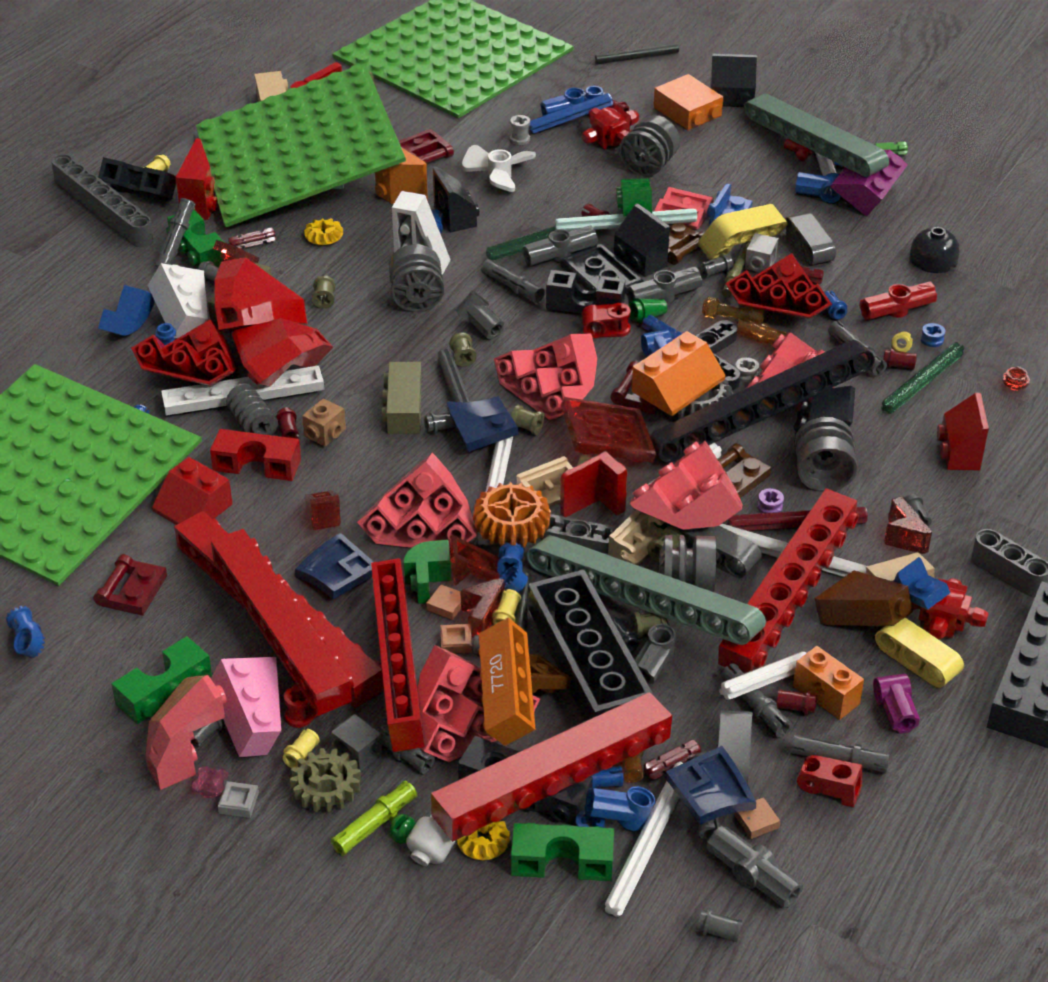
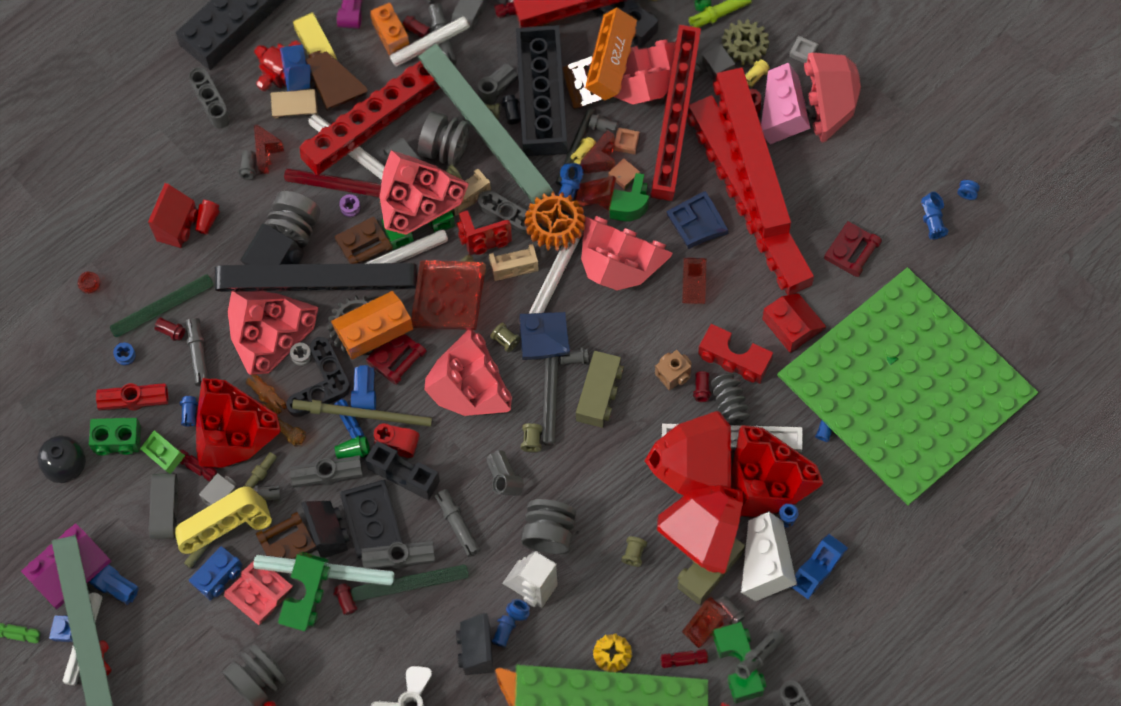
camera: 160 degrees left, 25 degrees up
green arch [111,636,212,724] -> none
light yellow pin [891,331,913,352] -> none
none -> green brick [89,418,141,456]
none -> bright green plate [140,430,185,474]
none -> red cone [195,200,220,235]
none -> olive bar [292,399,432,427]

